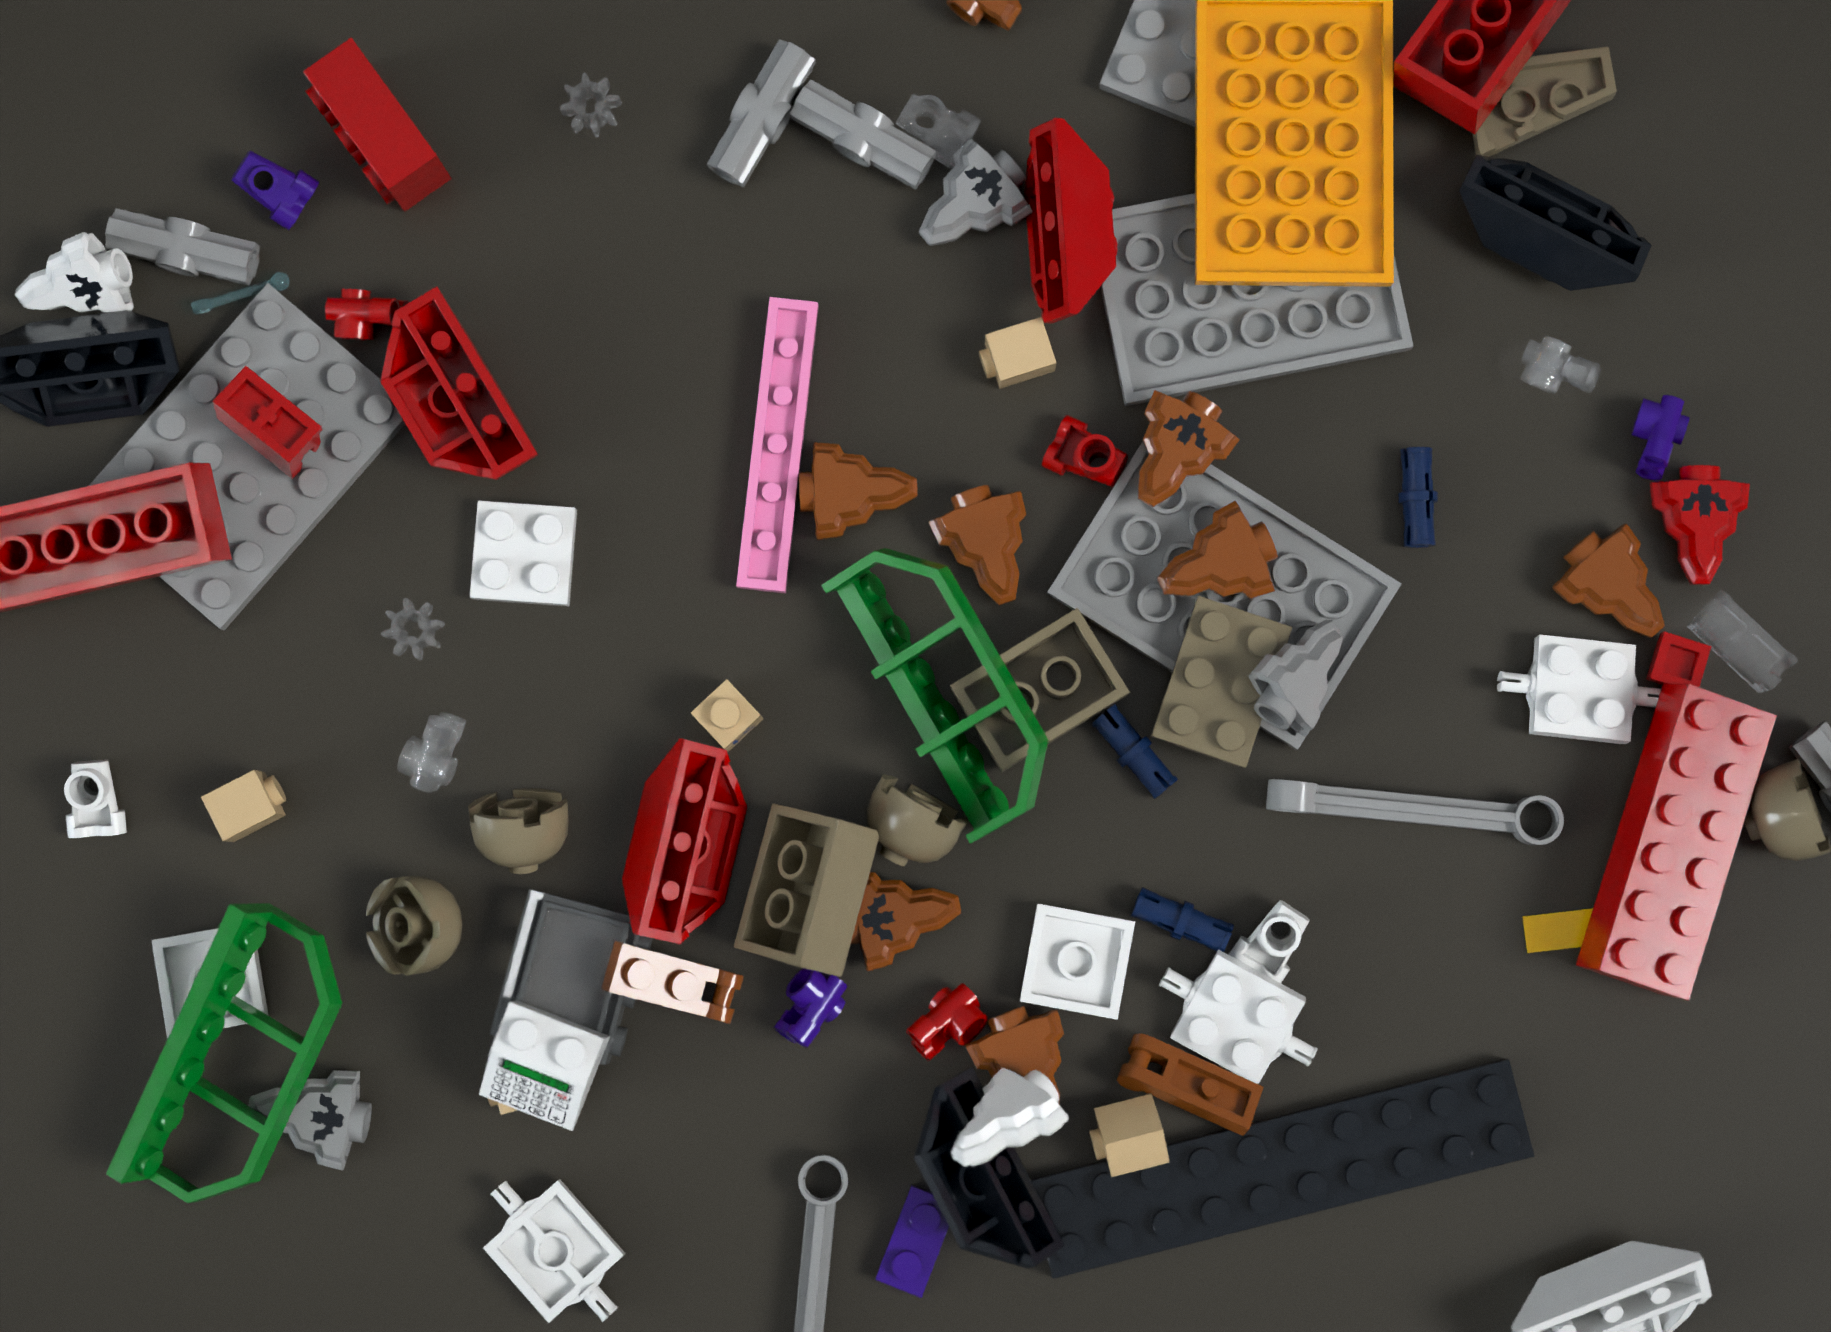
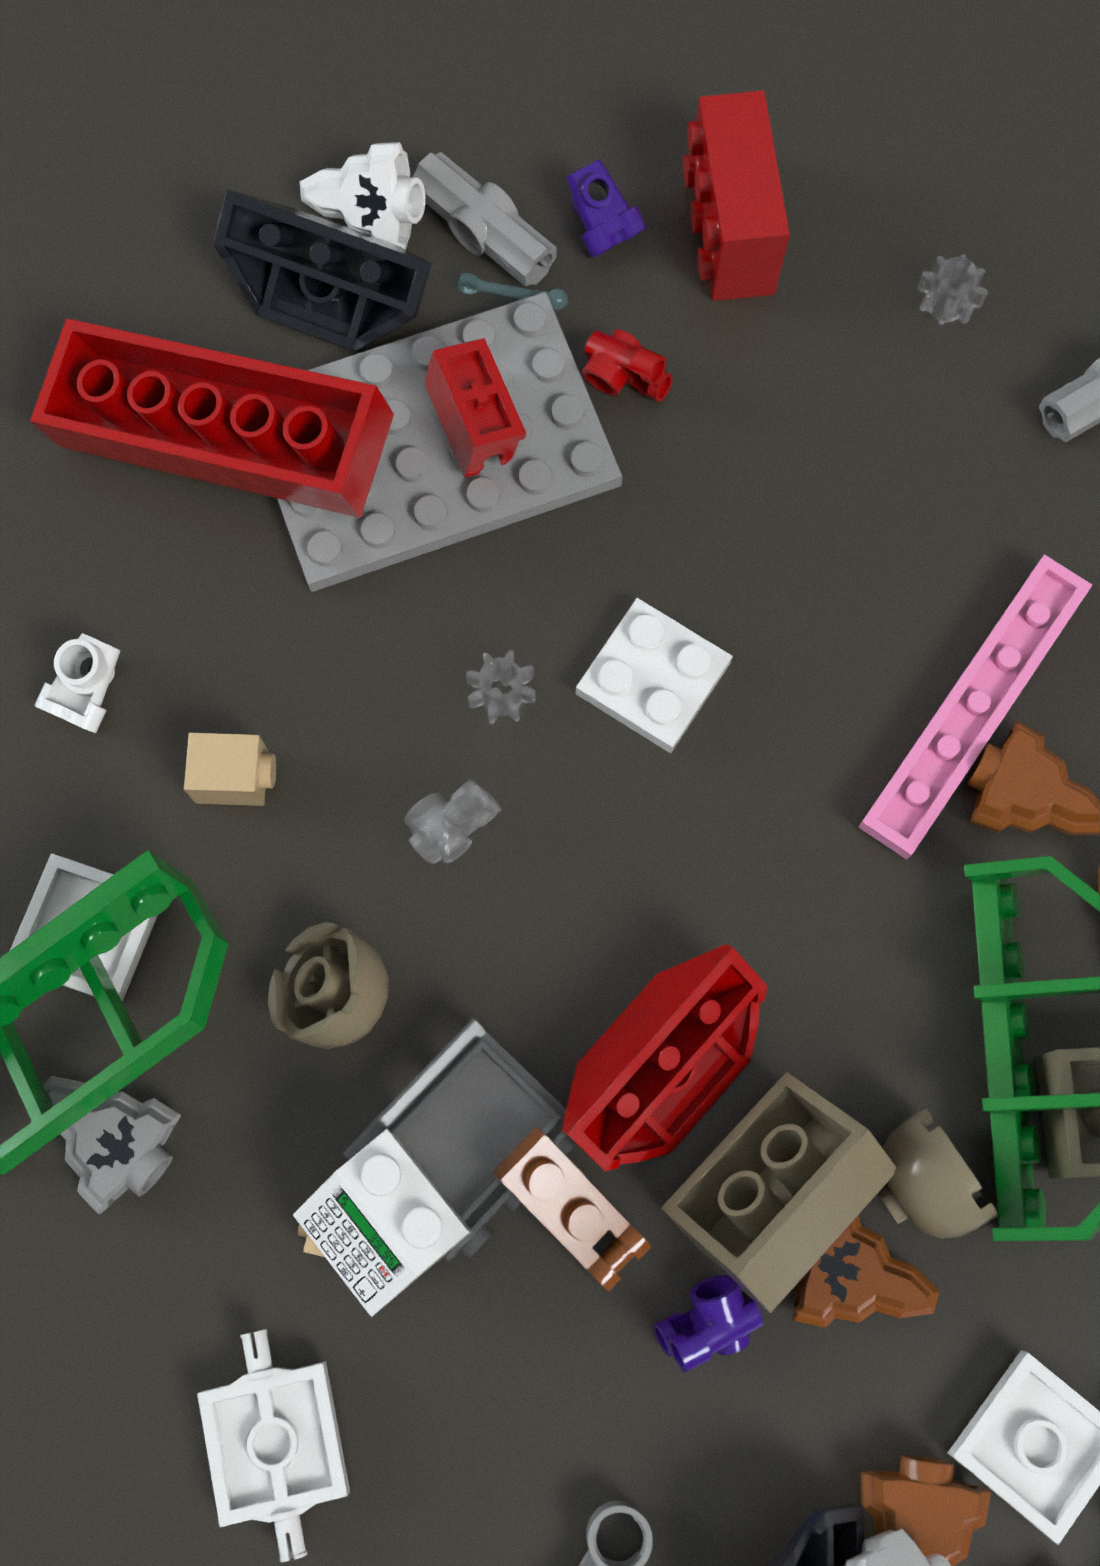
camera: 25 degrees right, 10 degrees down
red wedge [380,286,538,480] -> none
dark tan cylinder [468,788,569,874] -> none
tan brick [691,679,764,752] -> none
red plate [906,983,988,1062] -> none

